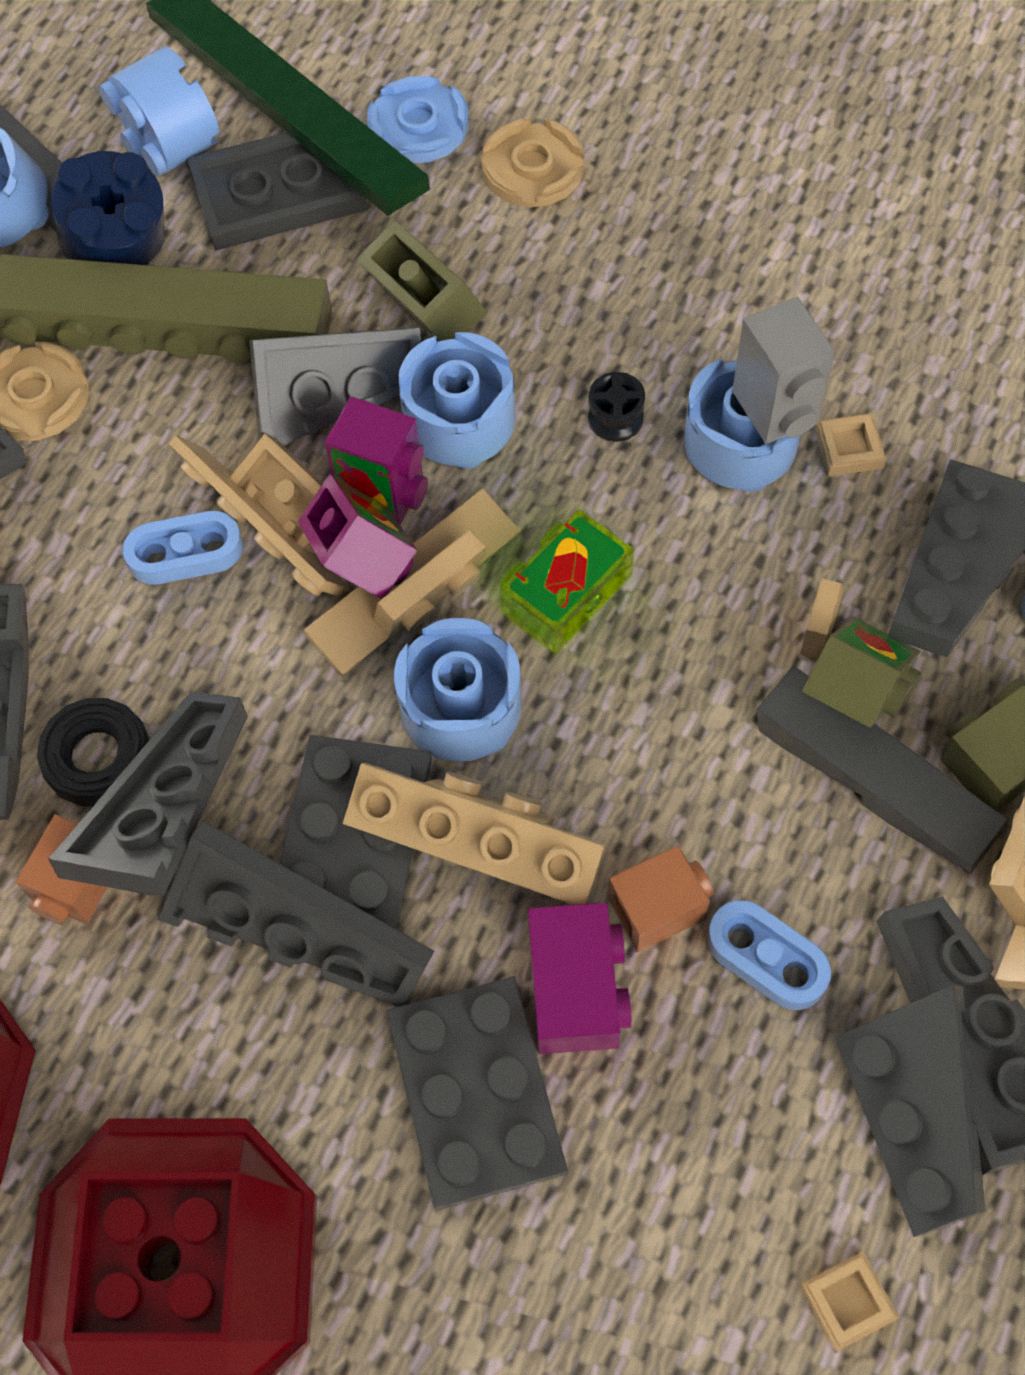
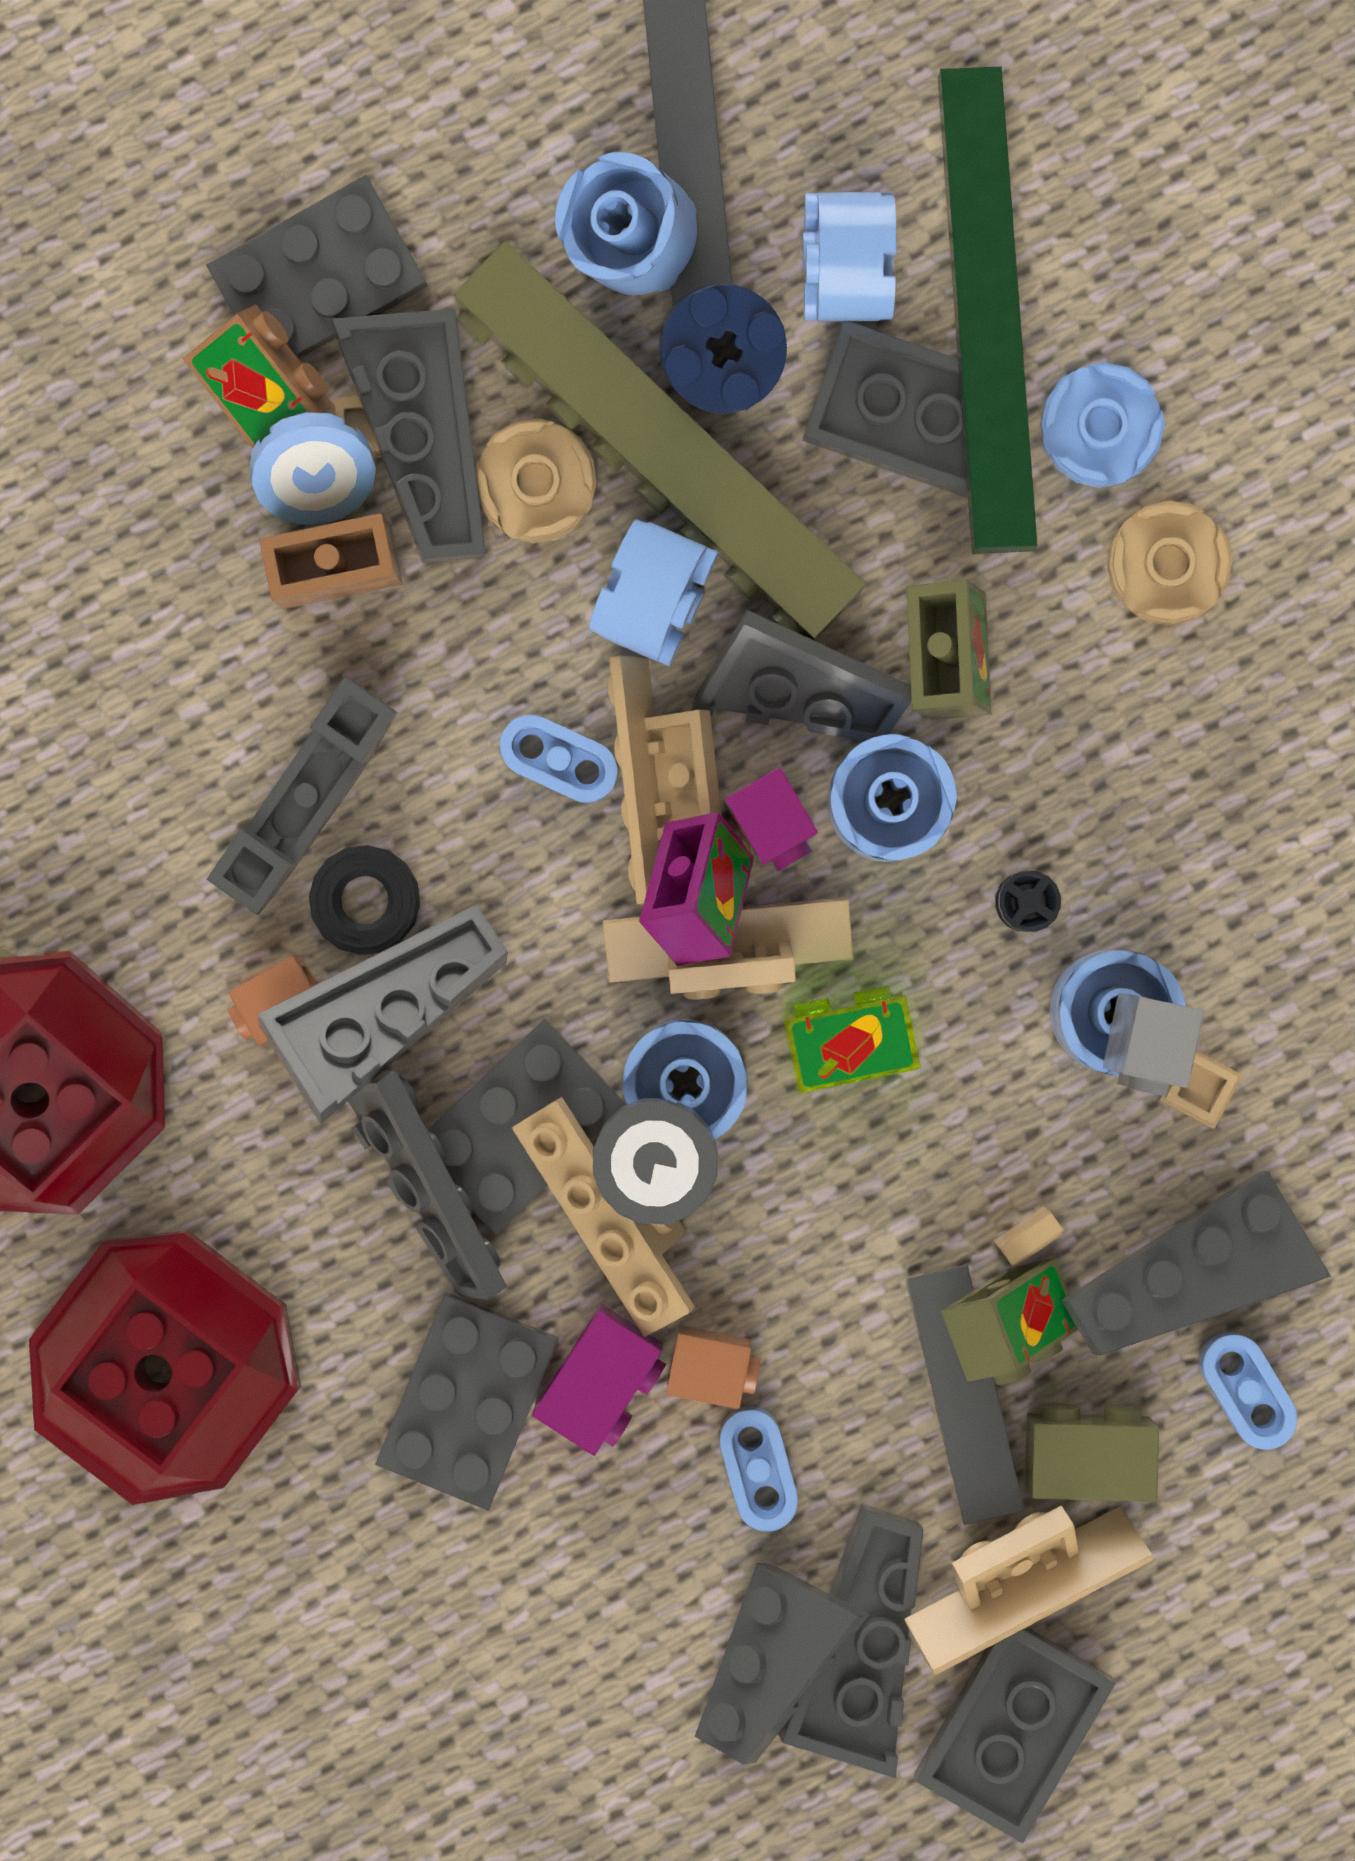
camera: 35 degrees right, 25 degrees up
tan tile [799,1251,900,1353] -> none
none -> light blue brick [589,519,718,667]
none -> dark grey tile [593,1098,718,1225]

